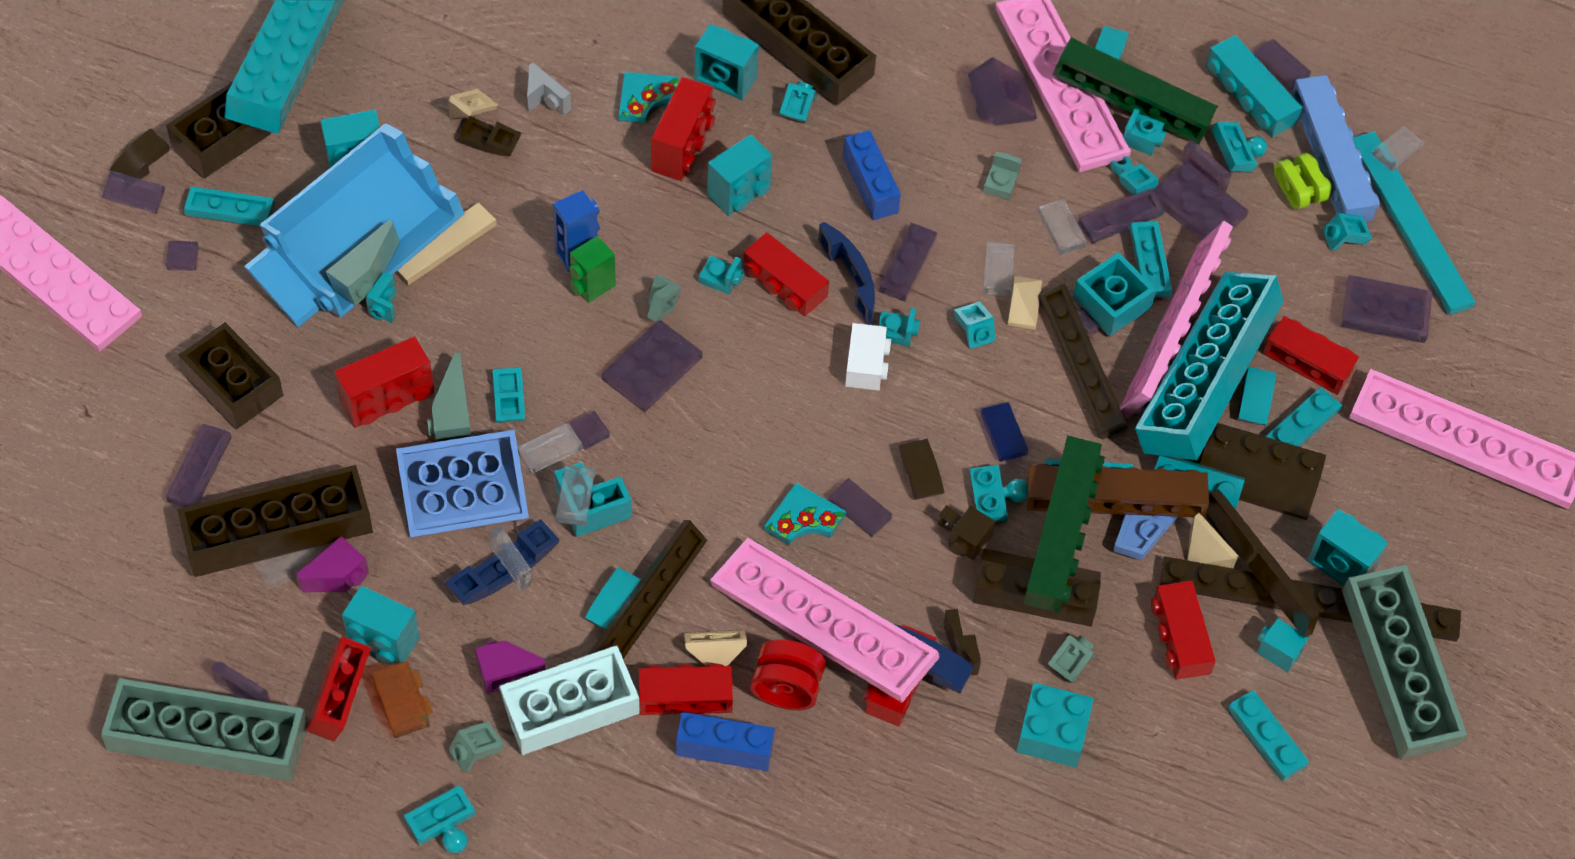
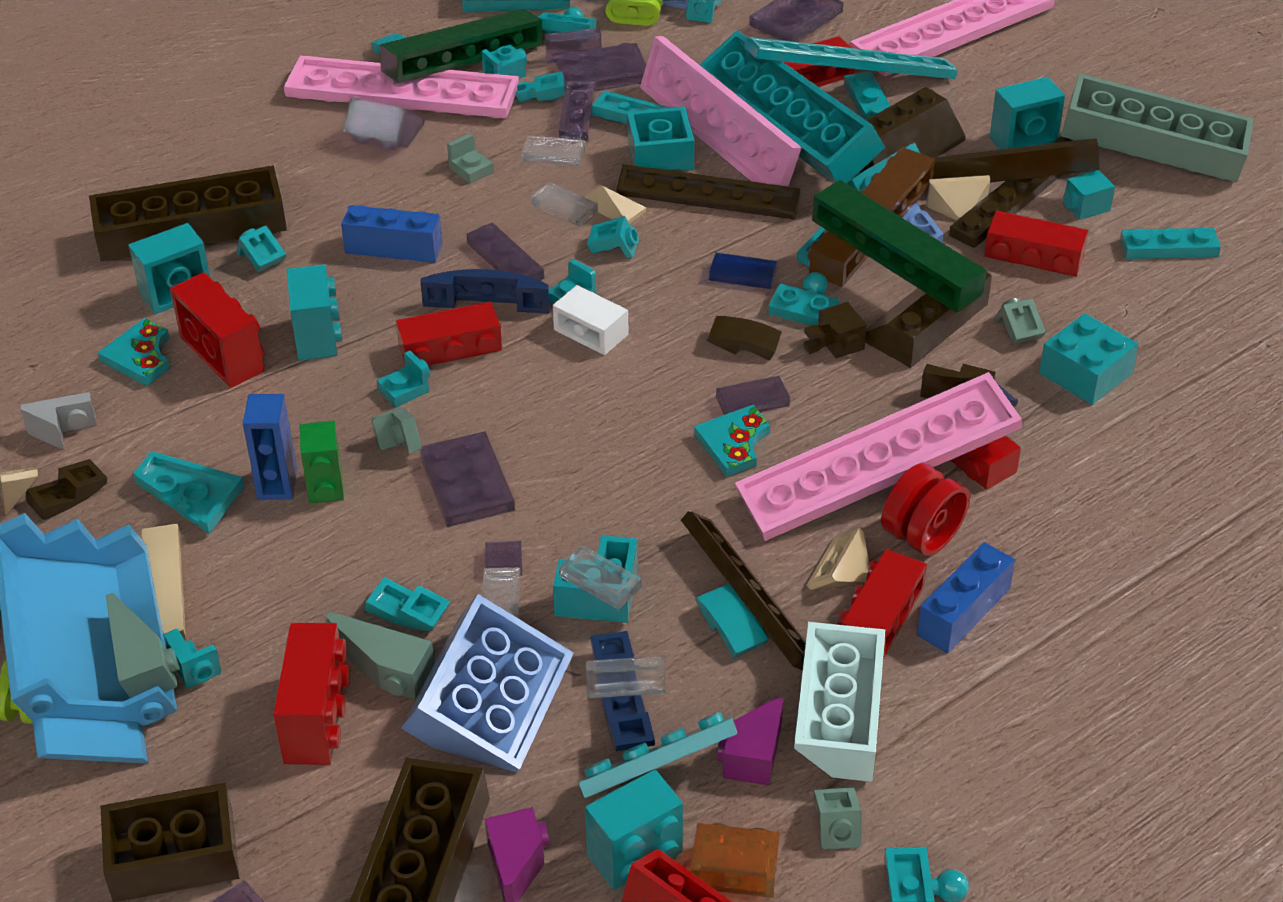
camera: 55 degrees left, 15 degrees down
none -> teal wing [133,451,245,534]
none -> teal plate [579,711,738,798]
none -> teal tile [744,37,958,79]

